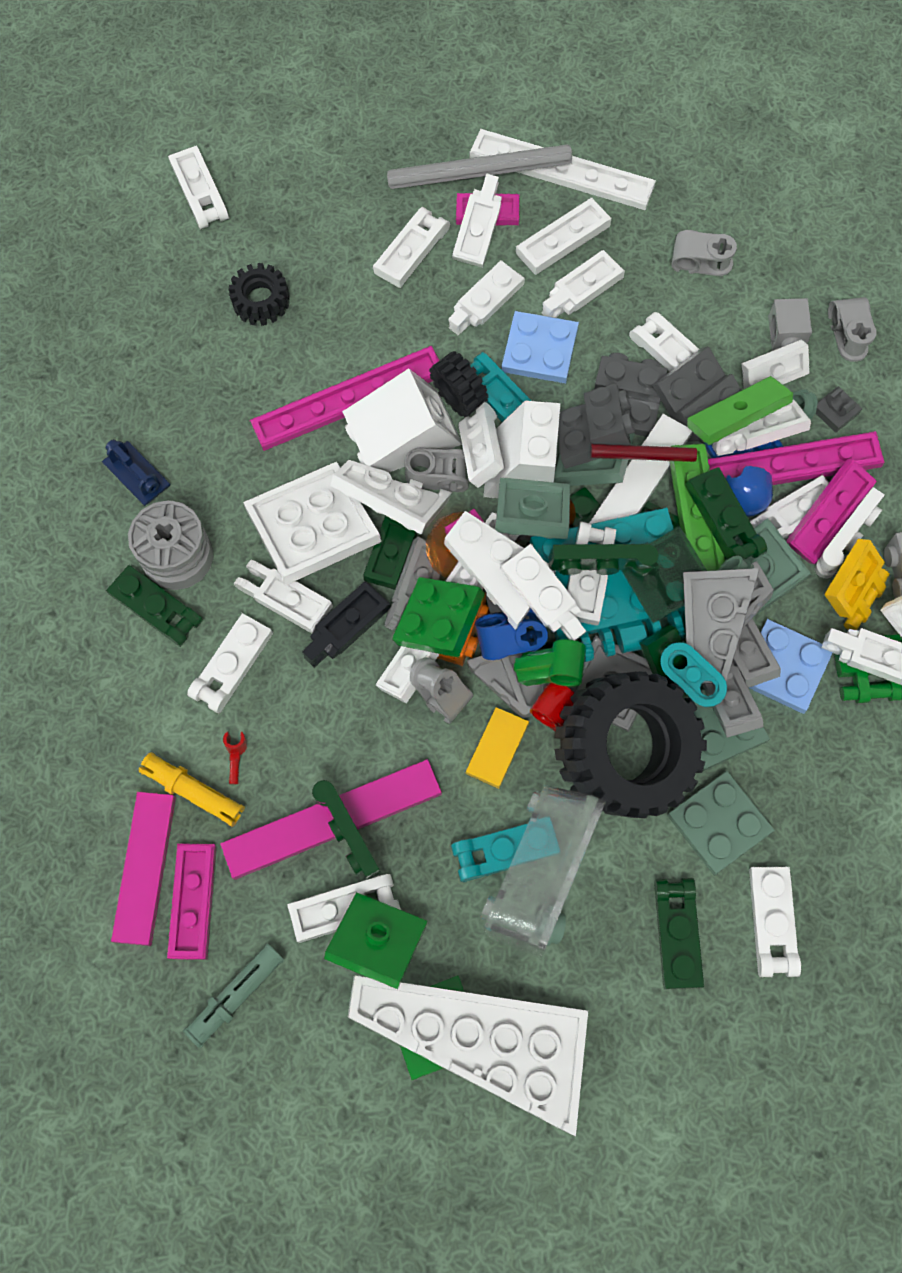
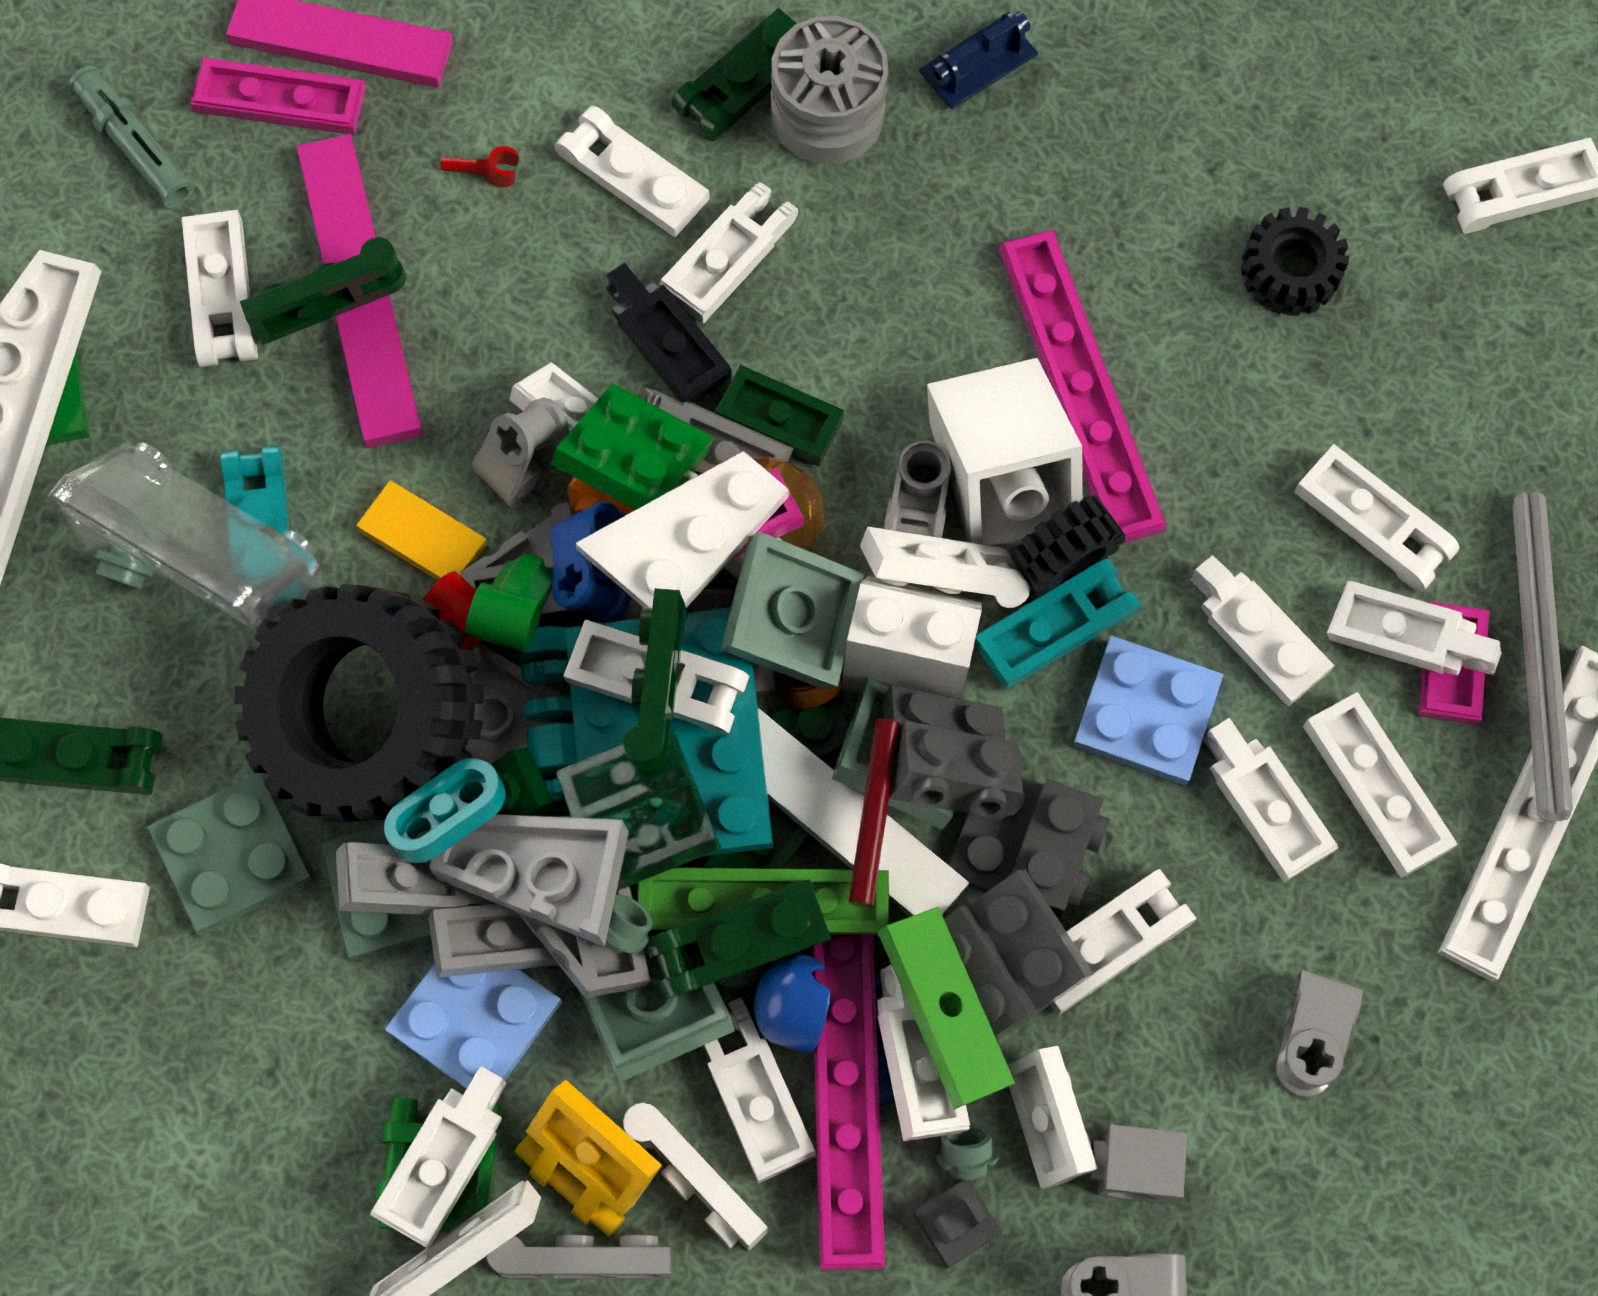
camera: 90 degrees right, 0 degrees up
yellow pin [139,752,245,827] -> none
white plate [243,462,381,585] -> none
green plate [324,892,428,989] -> none
white wing [330,460,452,534] -> none
white hinge [500,544,586,641] -> none
dark pink tile [786,459,877,564] -> none

